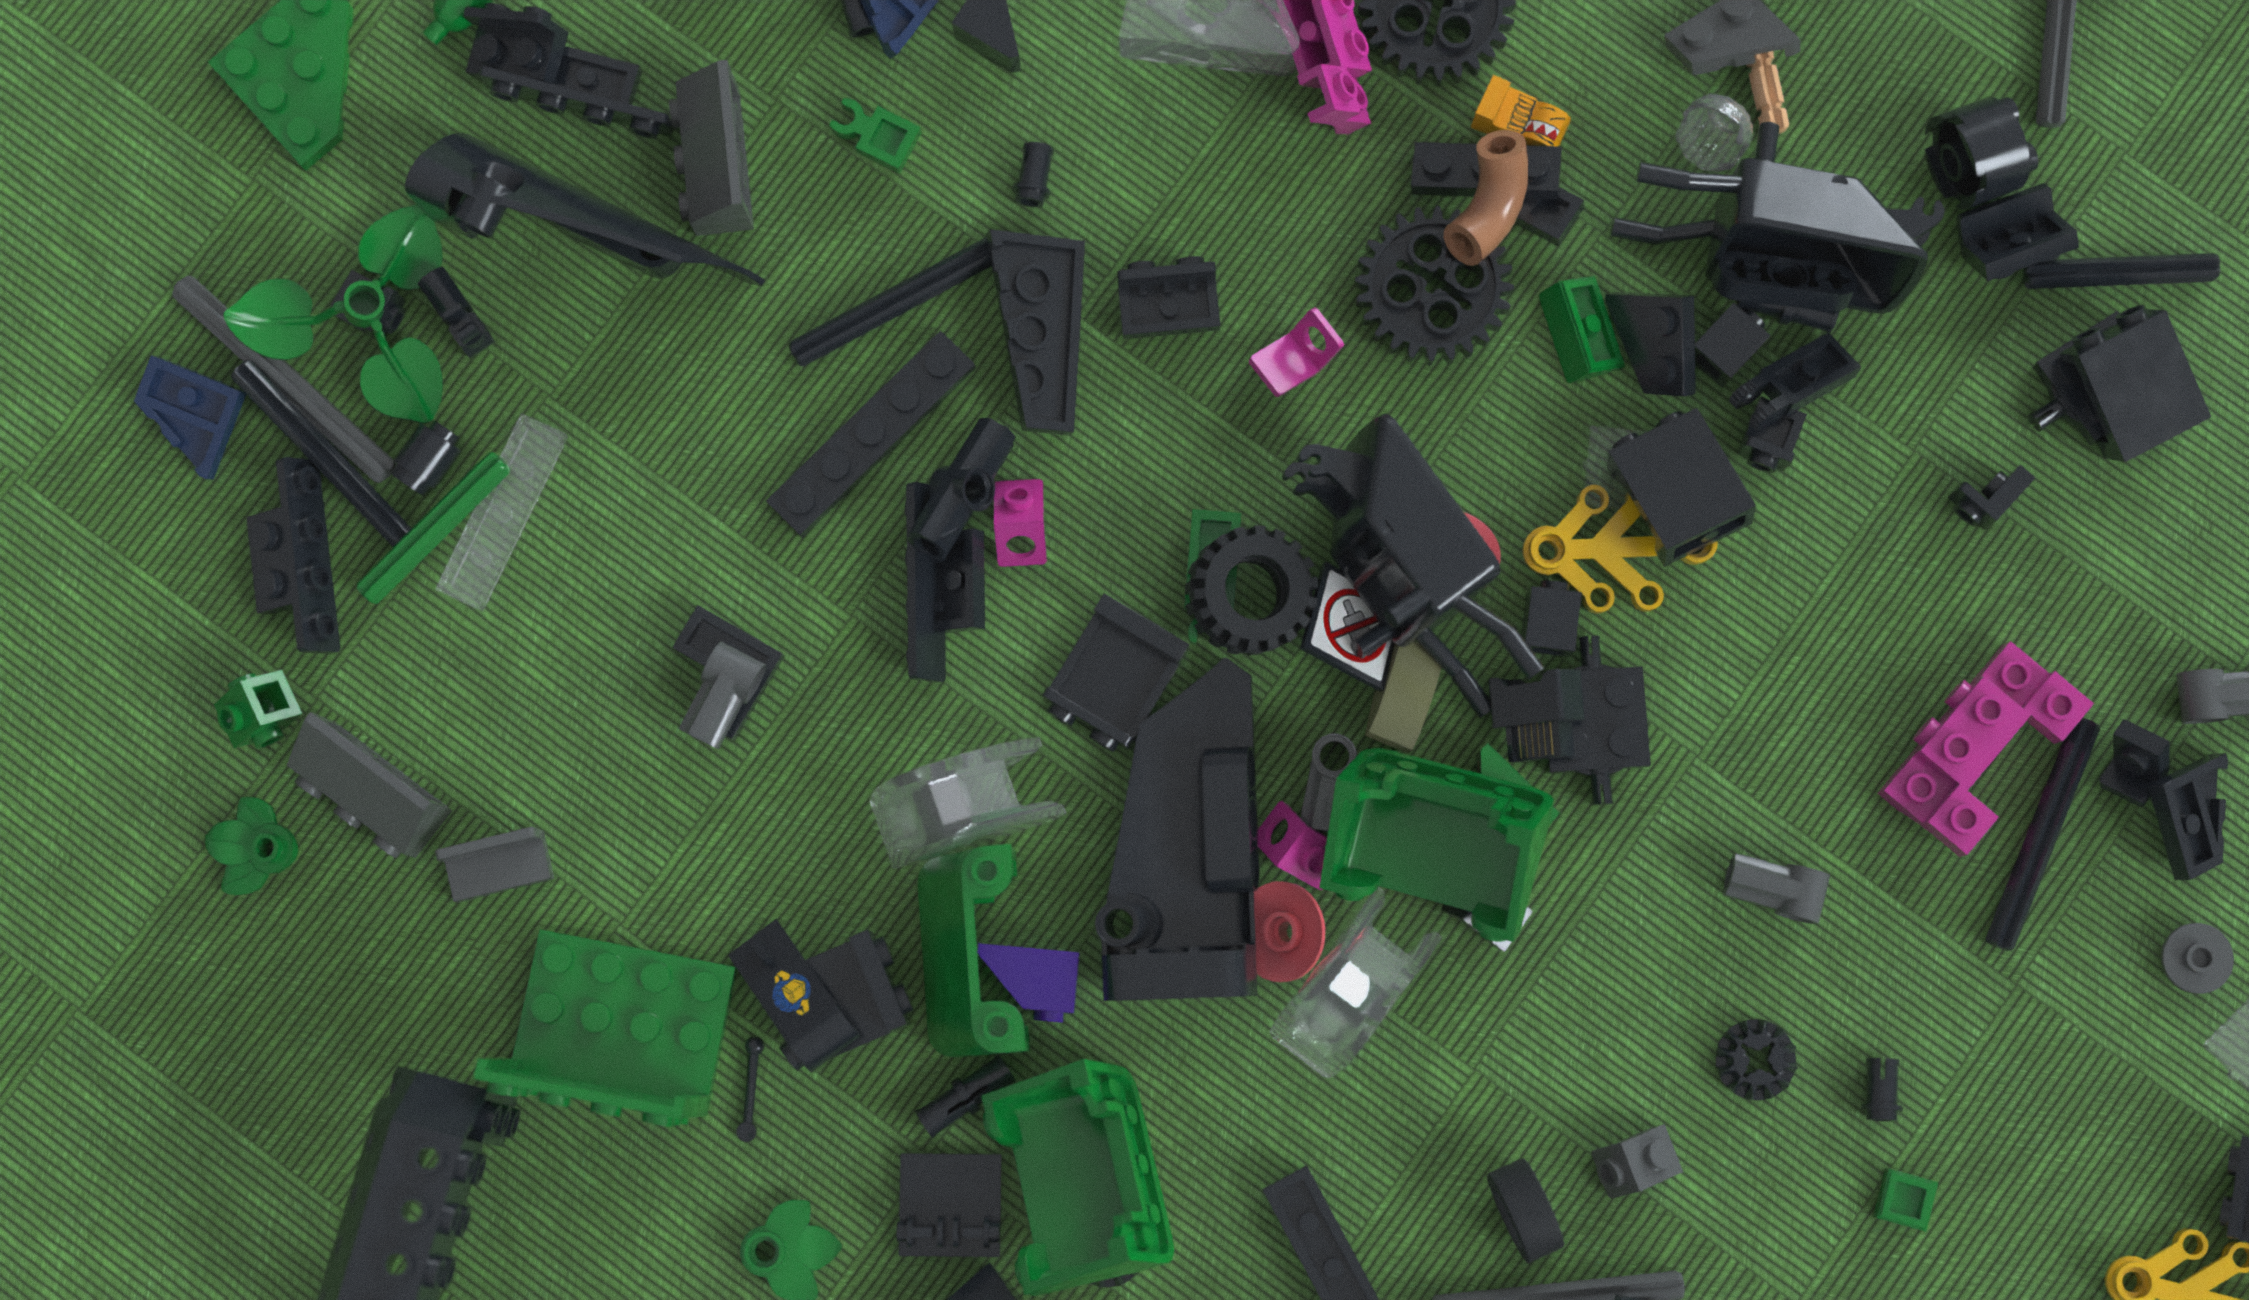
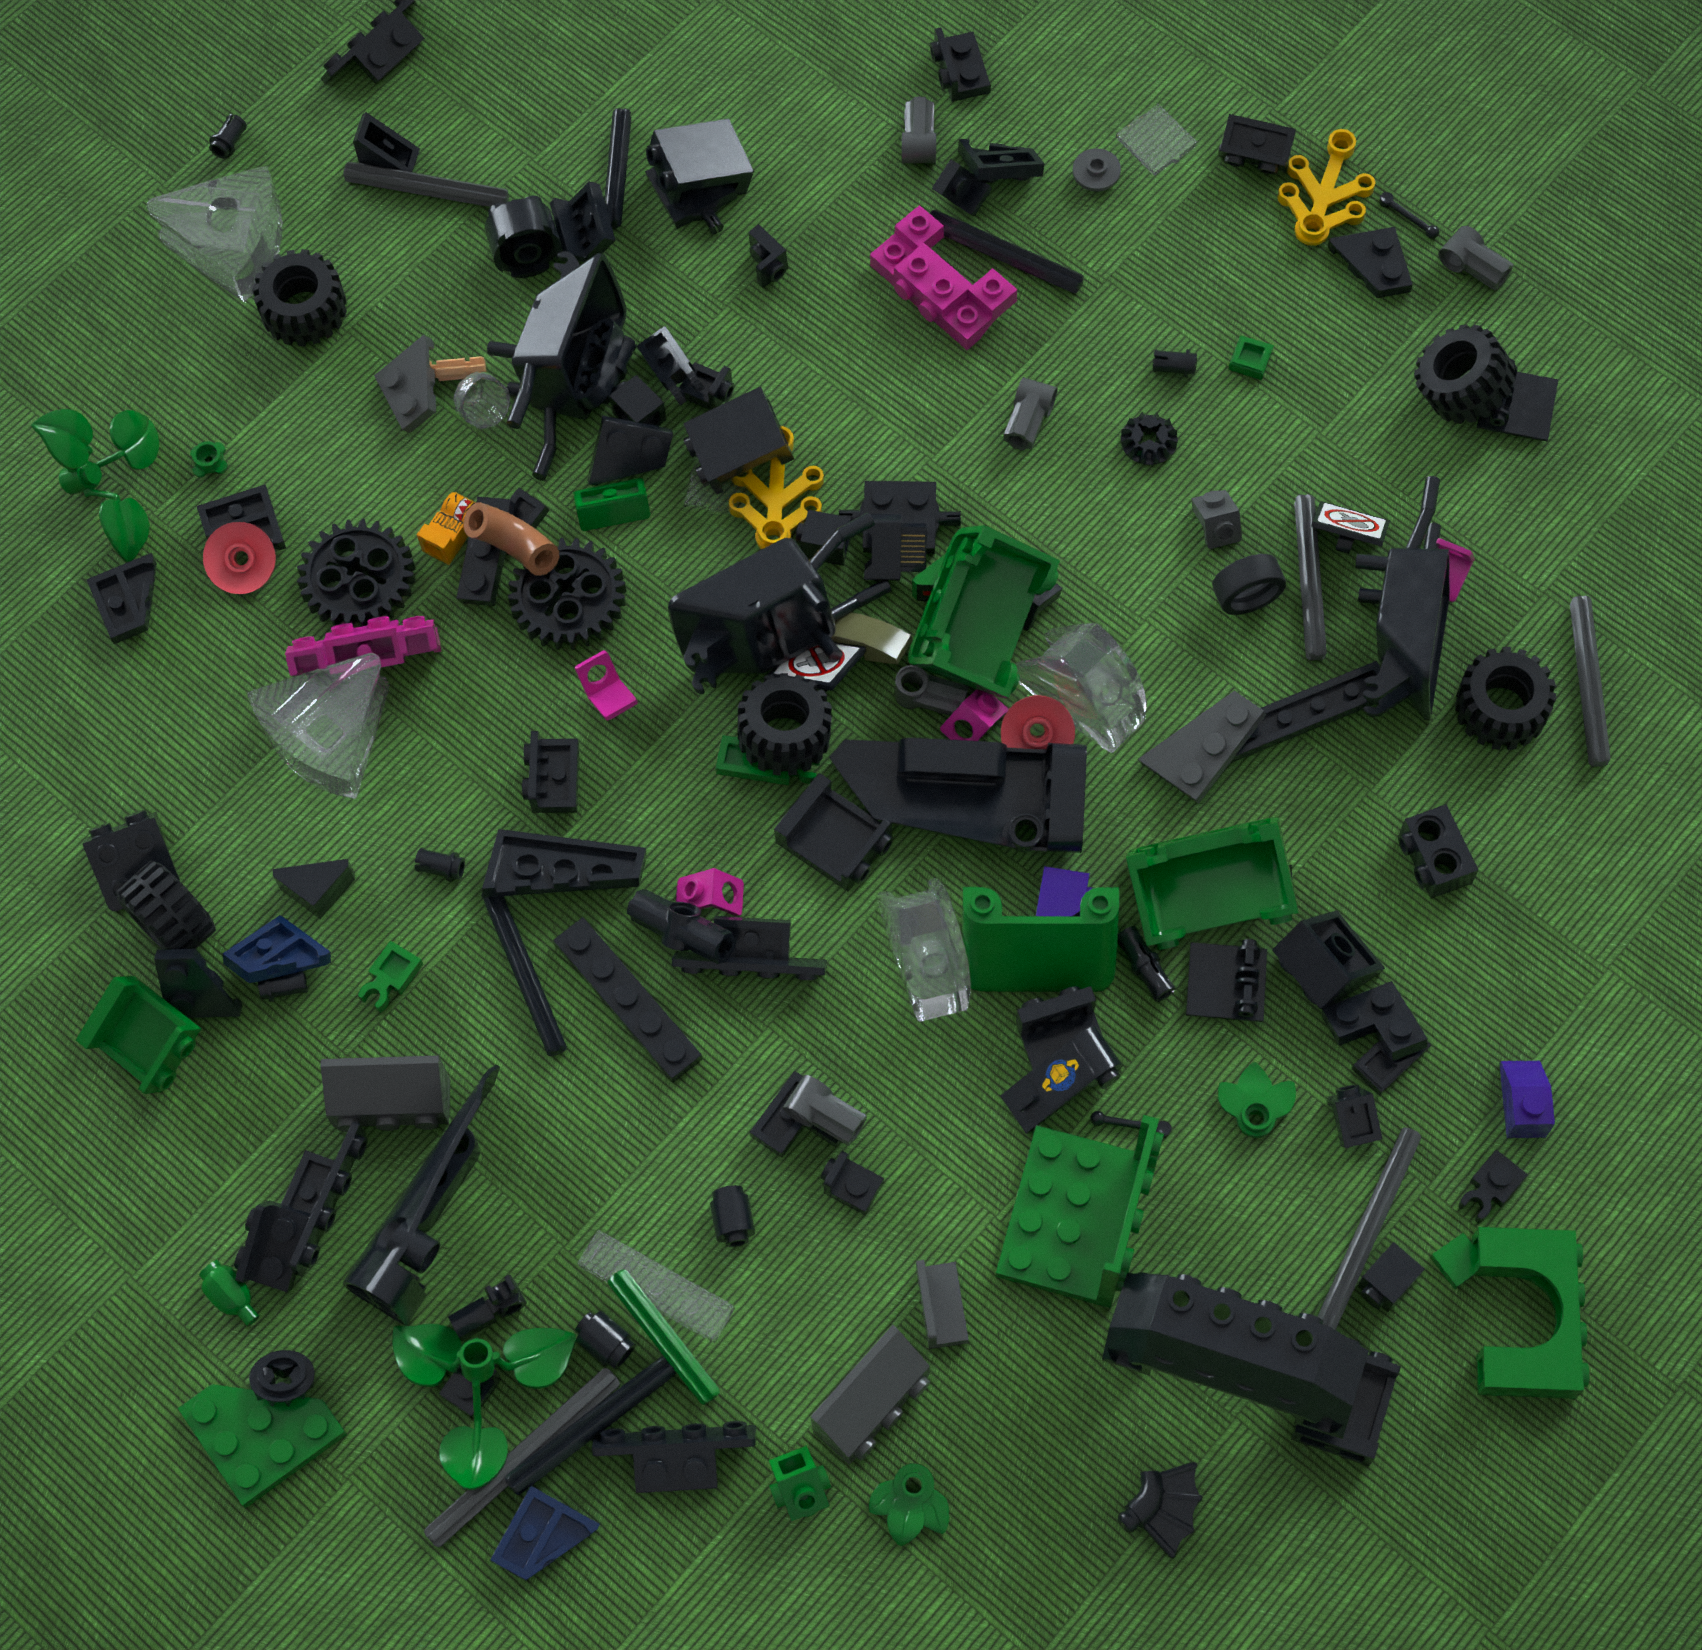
camera: 85 degrees left, 15 degrees down
none -> black gear [249,1350,315,1407]
none -> black brick [710,1185,755,1247]
none -> black bracket [821,1151,884,1216]
none -> black arm [1118,1462,1203,1559]
none -> dark grey wing [1138,691,1266,804]

